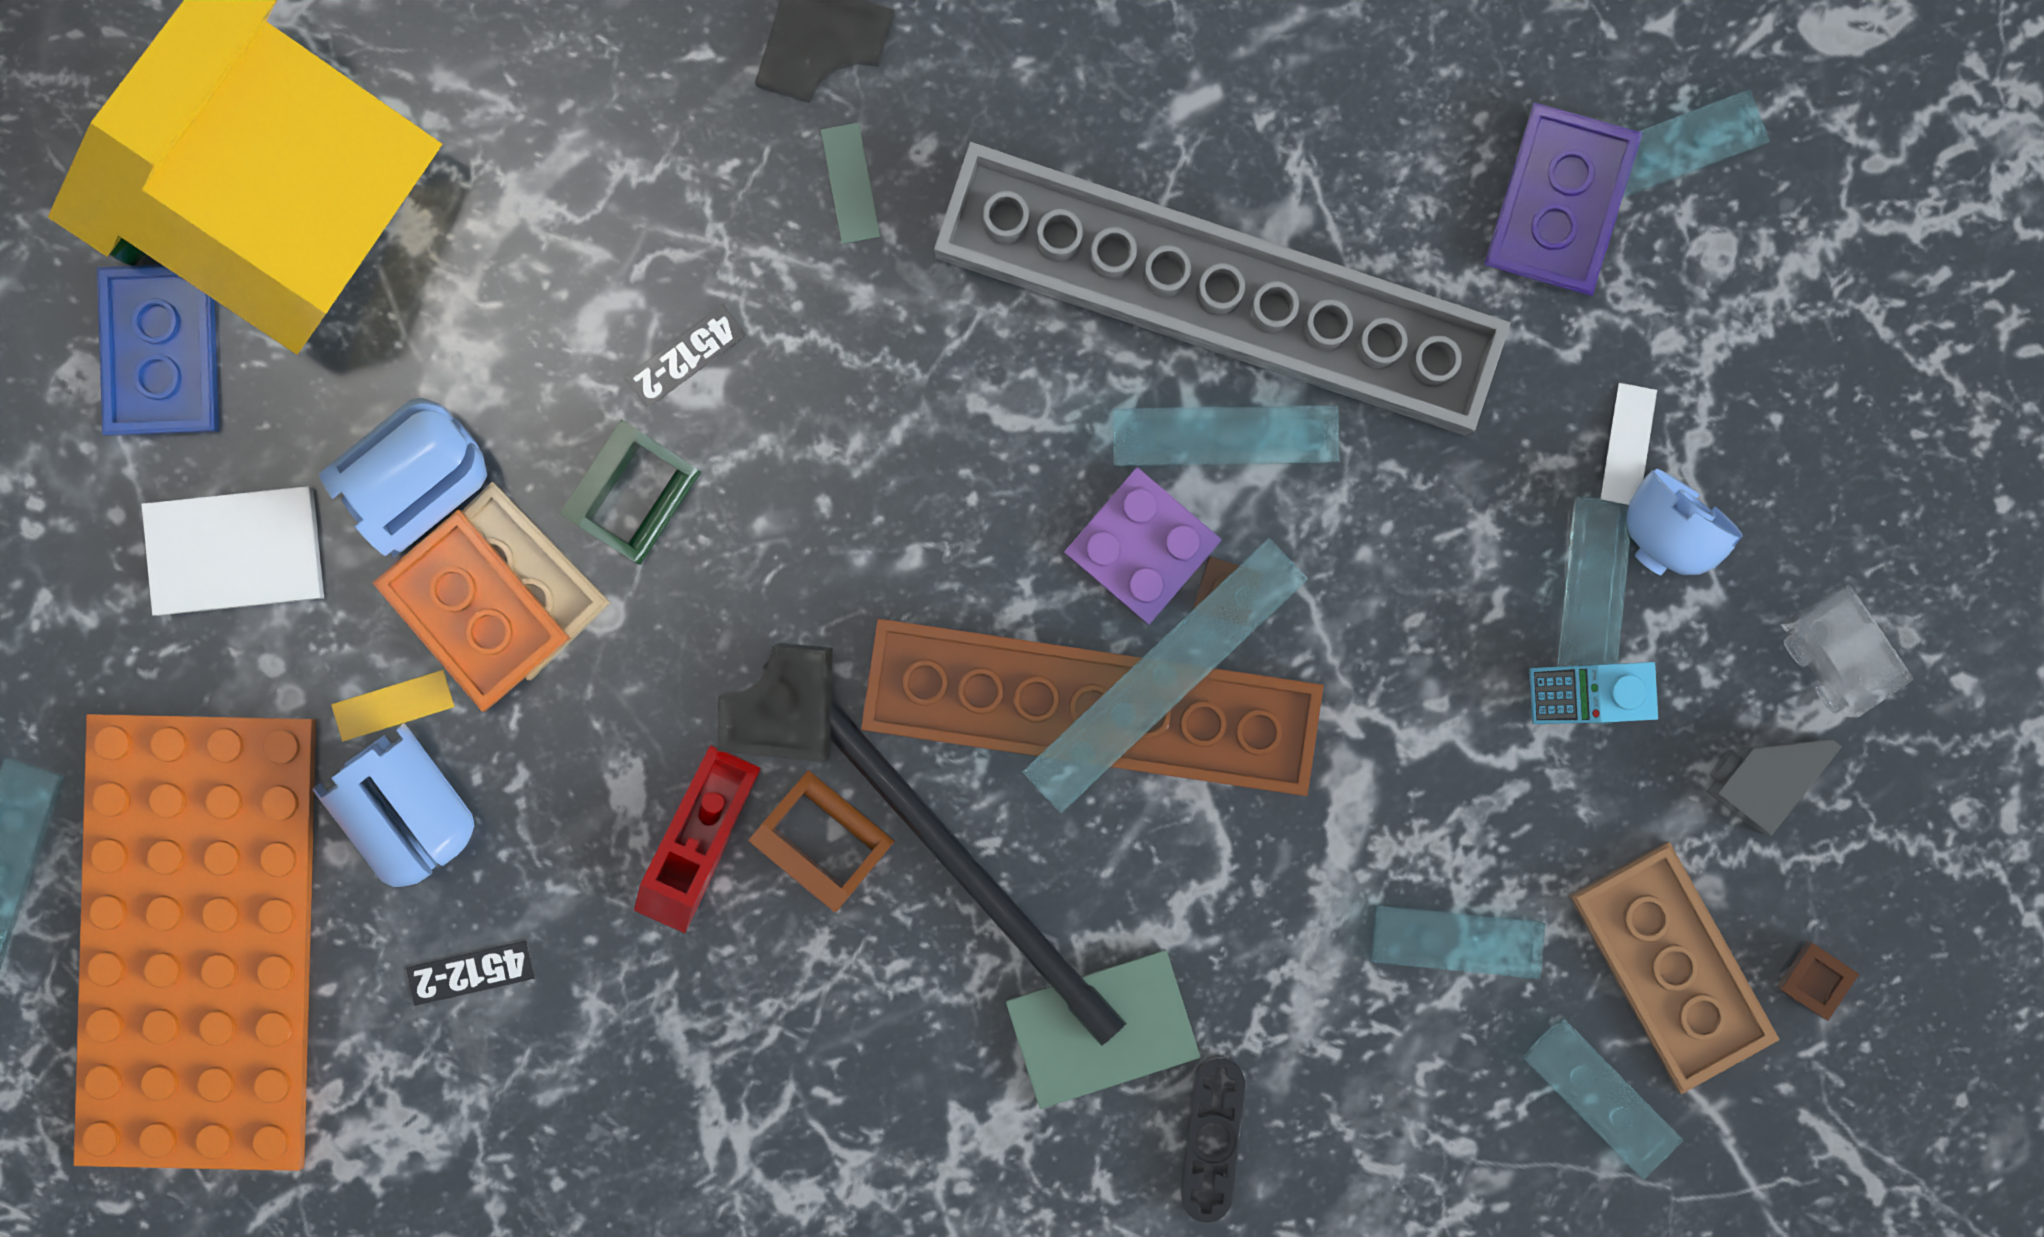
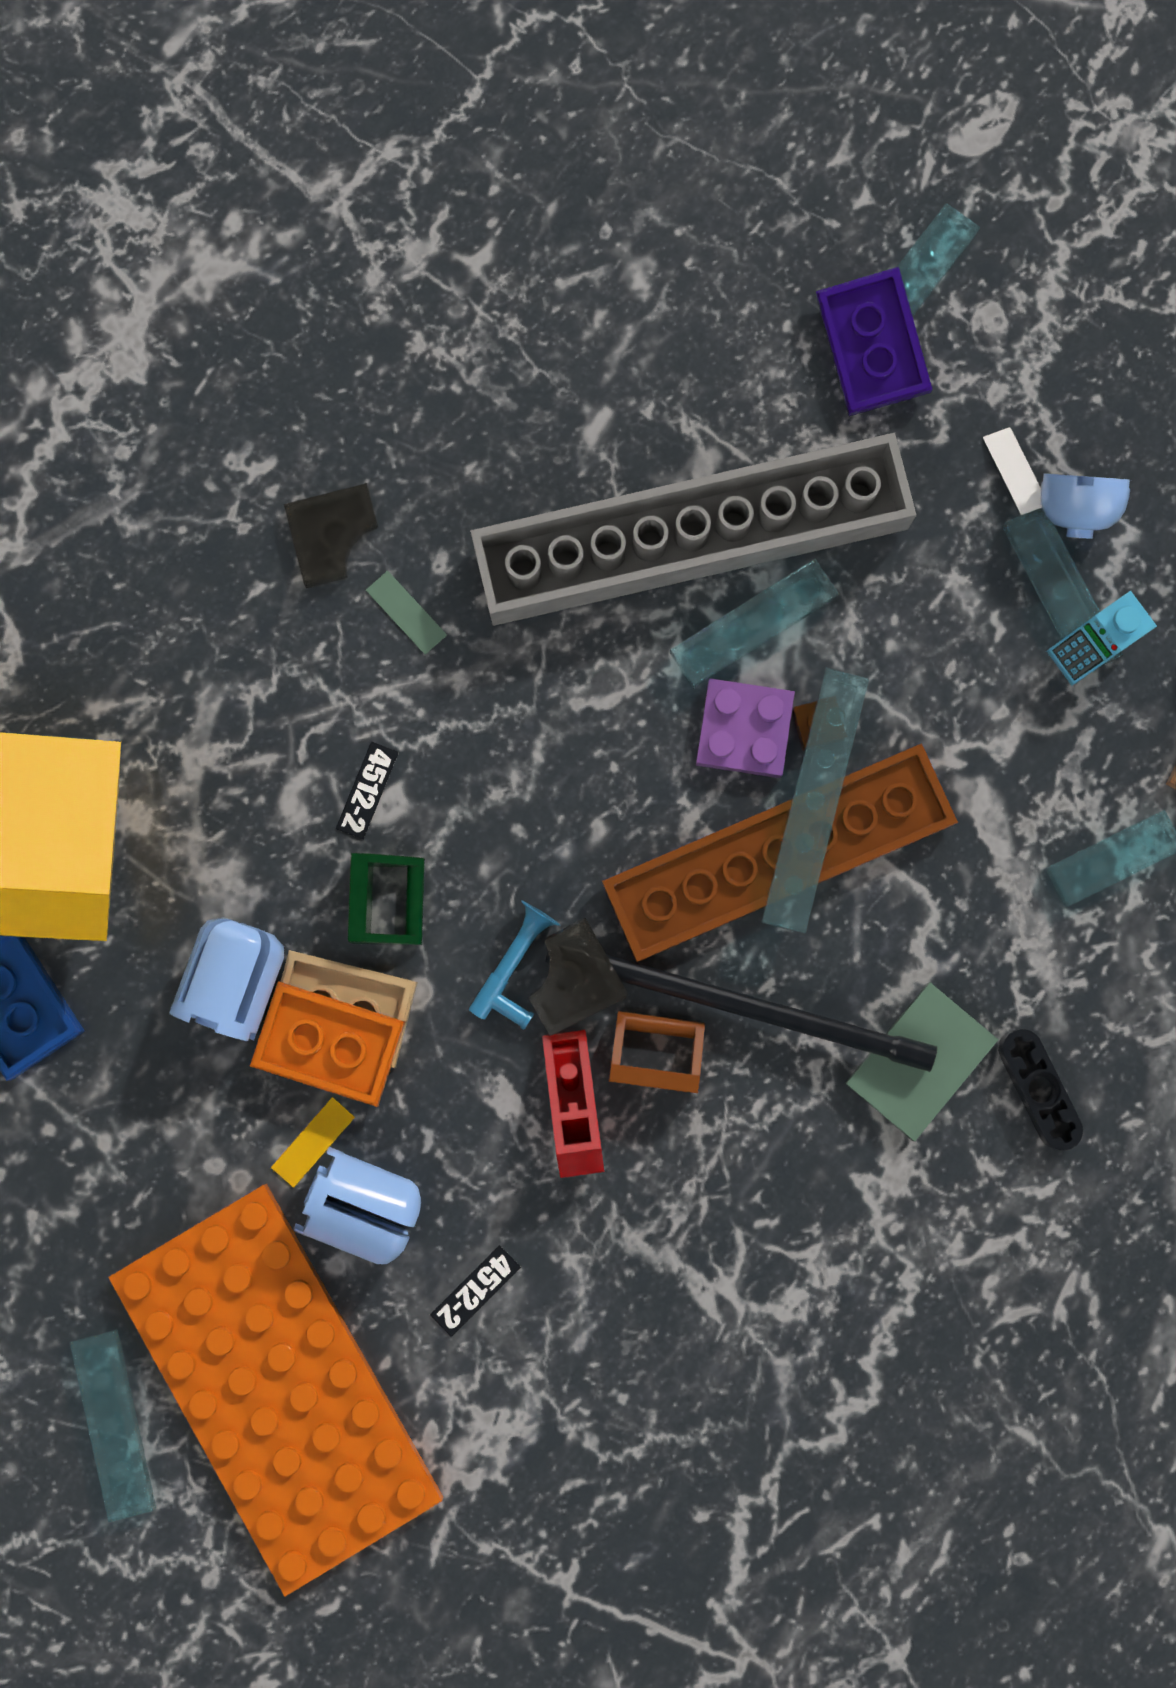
camera: 30 degrees left, 5 degrees down
white tile [141,486,324,616] -> none
none -> dark azure piece [468,901,560,1030]

